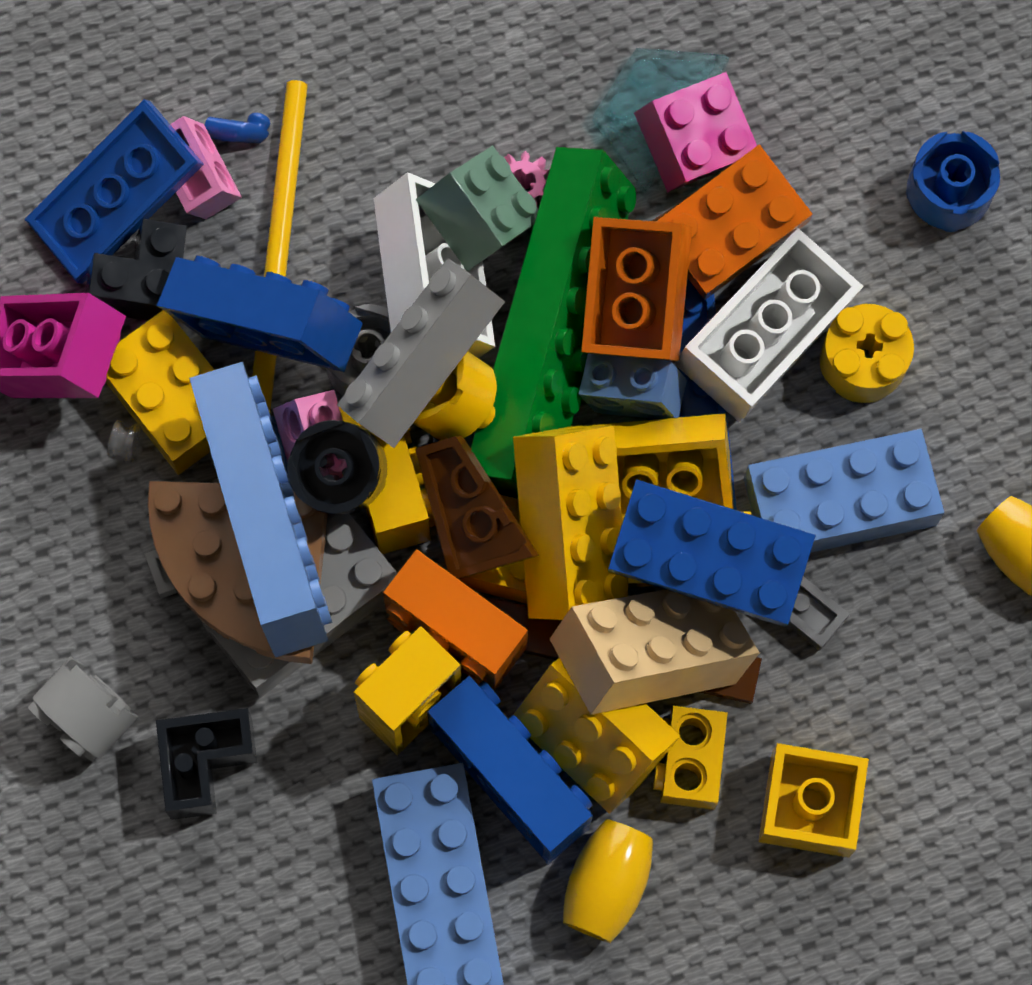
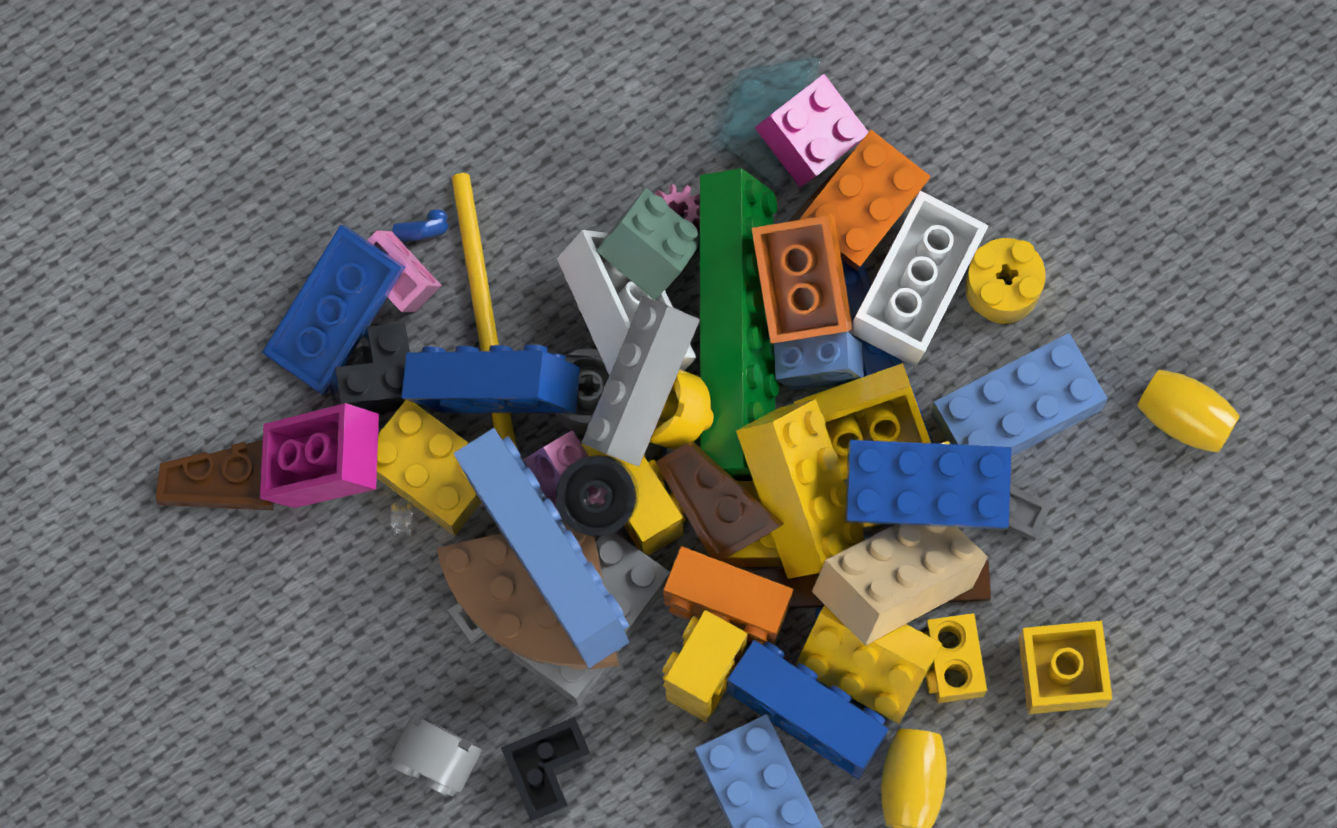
camera: 10 degrees left, 0 degrees up
blue brick [906,131,1001,232] -> none

